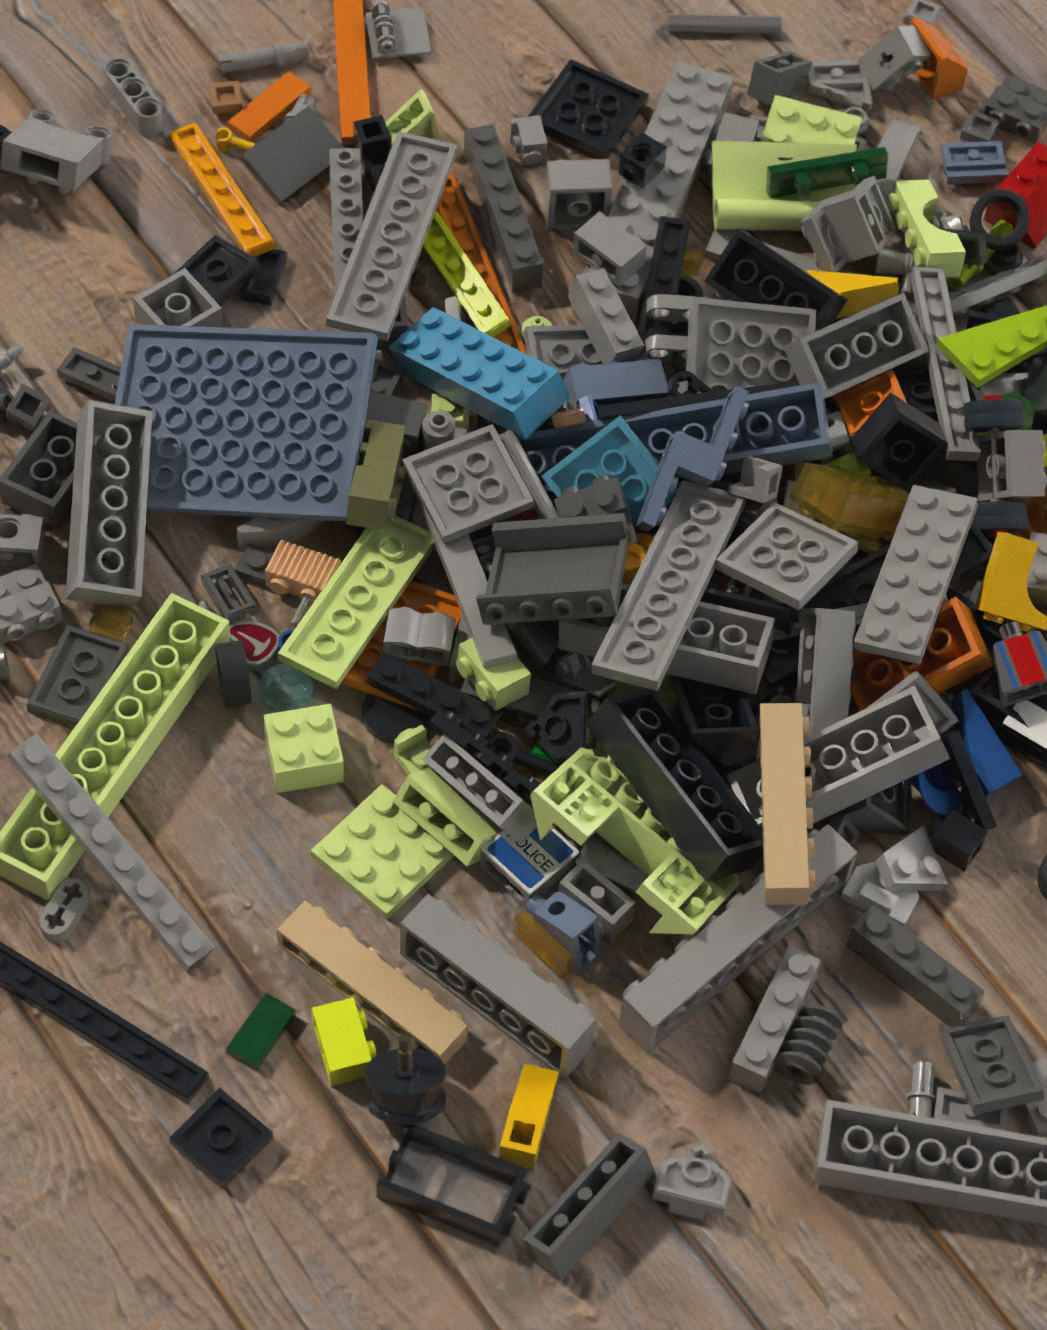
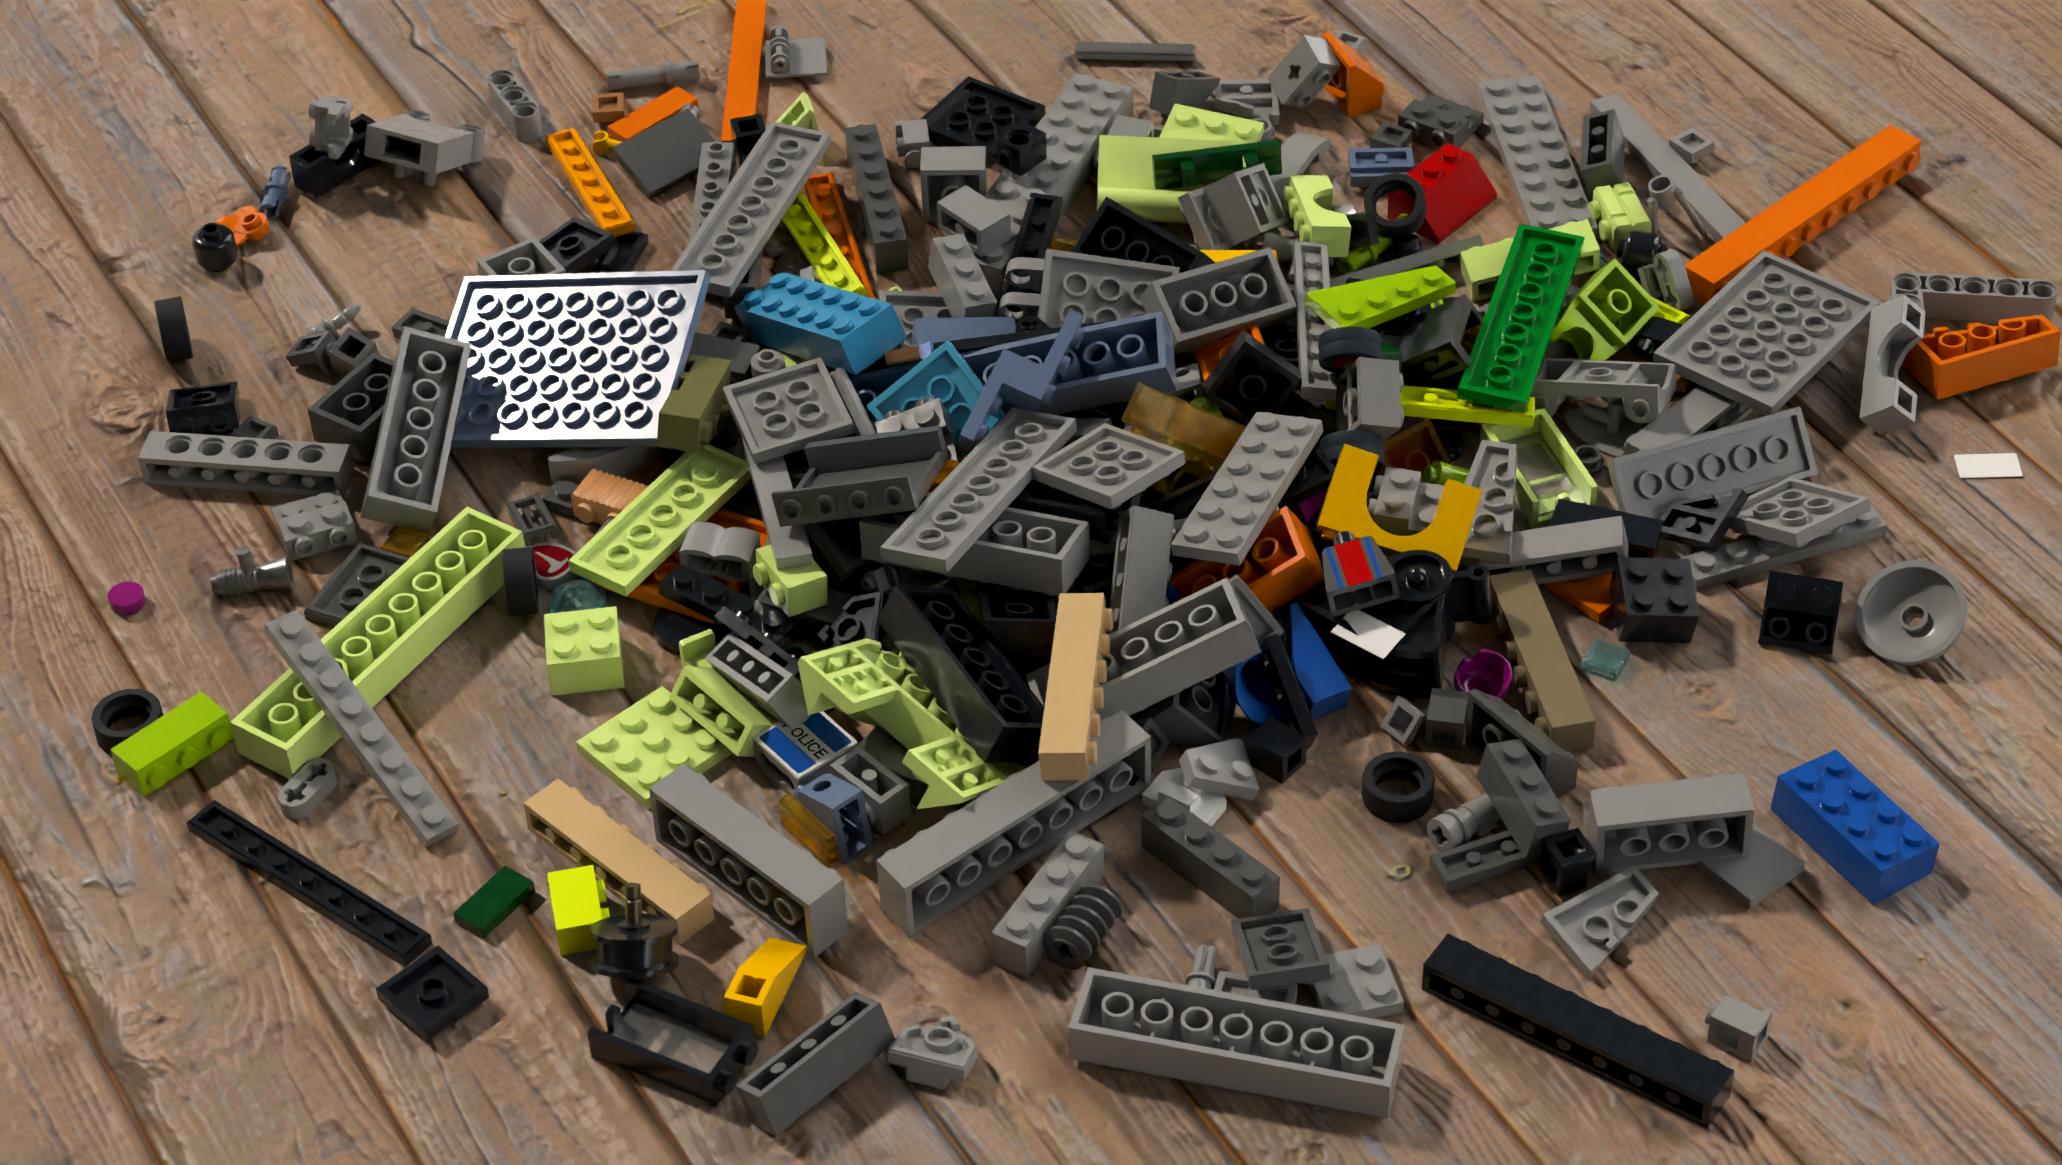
camera: 10 degrees right, 15 degrees down
light grey panel [728,456,783,503] -> none

